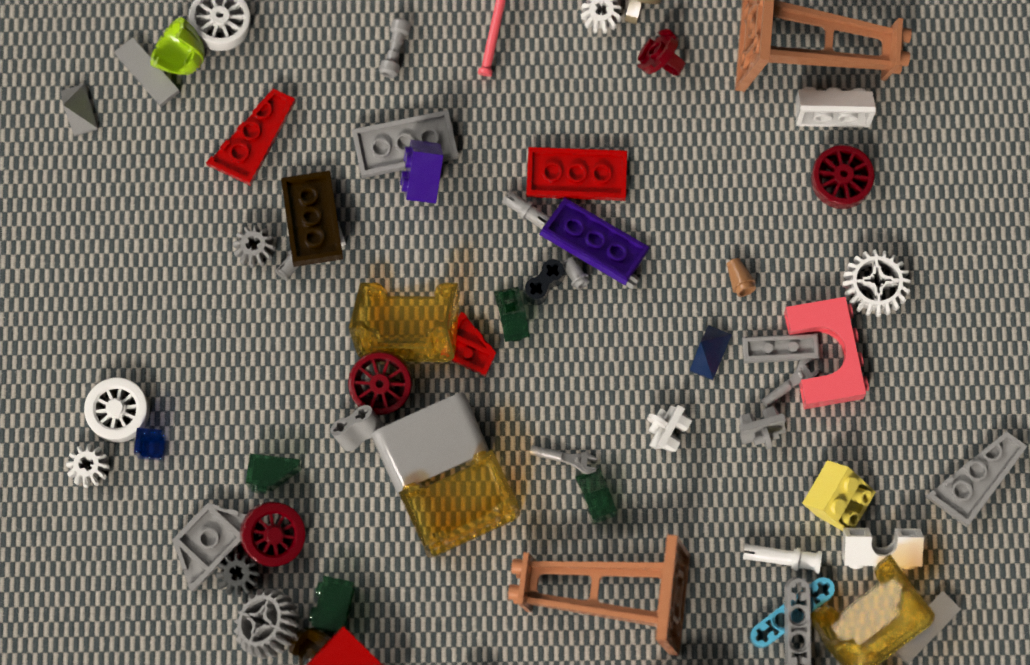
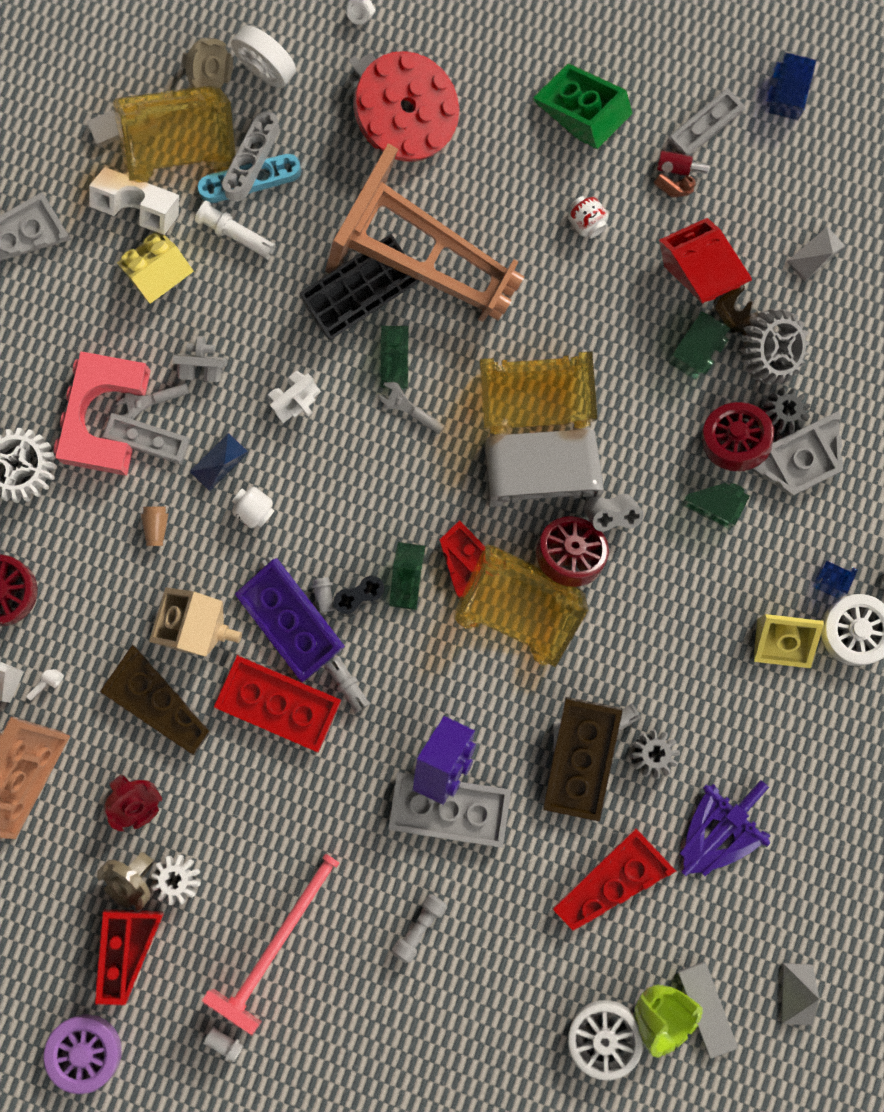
camera: 160 degrees left, 5 degrees up
none -> white hand [26,669,64,701]
none -> dark brown wing [100,644,211,755]
none -> tan piece [149,587,242,657]
none -> white head [232,487,274,528]
none -> black piece [299,233,420,341]
none -> dark purple bar [679,780,770,876]
none -> light yellow slope [754,614,824,668]

